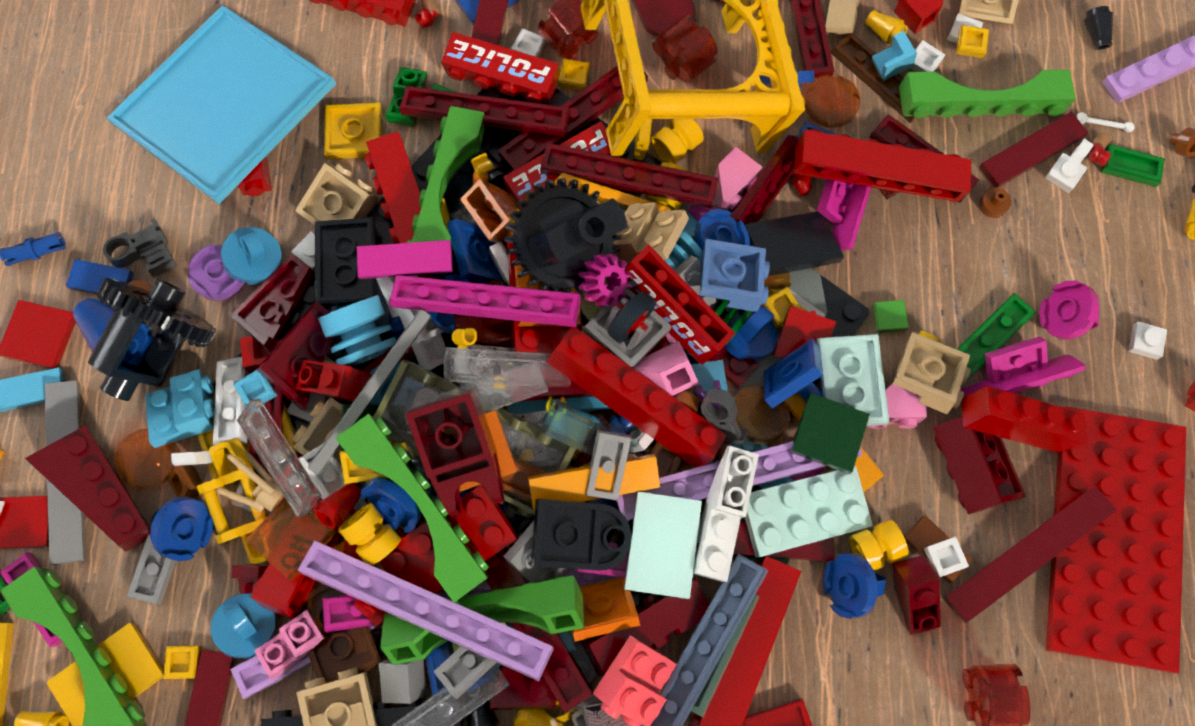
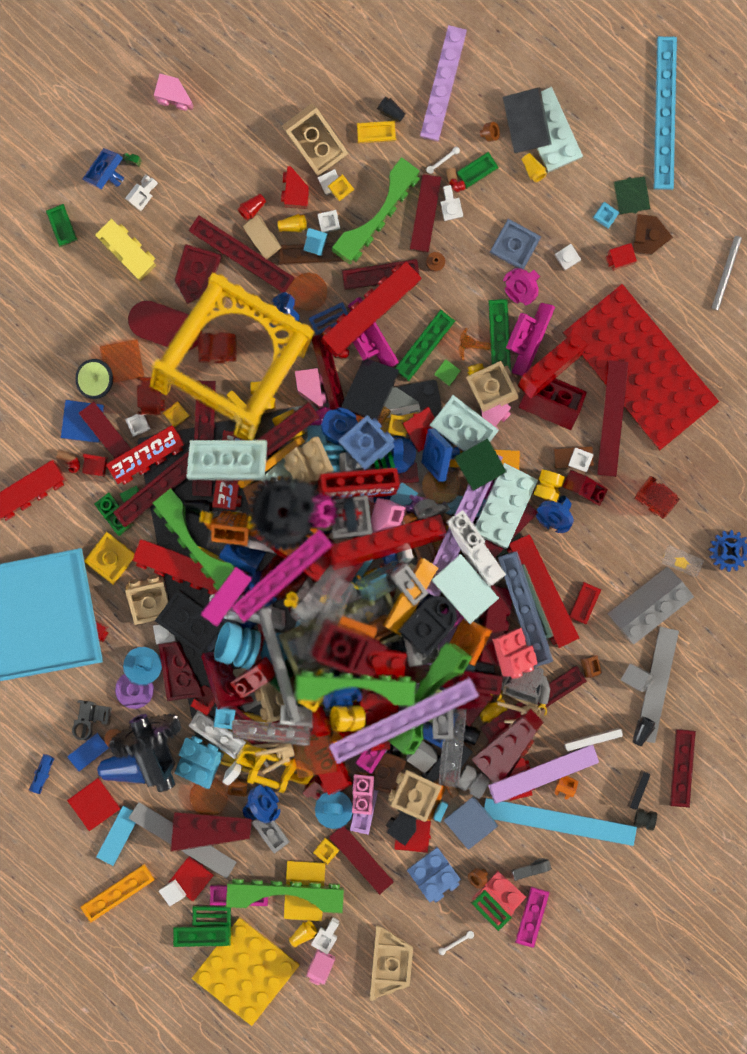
camera: 50 degrees left, 15 degrees up
none -> red panel [82,454,108,477]
none -> light aqua plate [187,440,267,480]
none -> yellow tile [357,121,396,144]
none -> green tile [395,309,456,382]
none -> clear orange plant [458,327,491,361]
none -> sand blue tile [489,219,541,269]

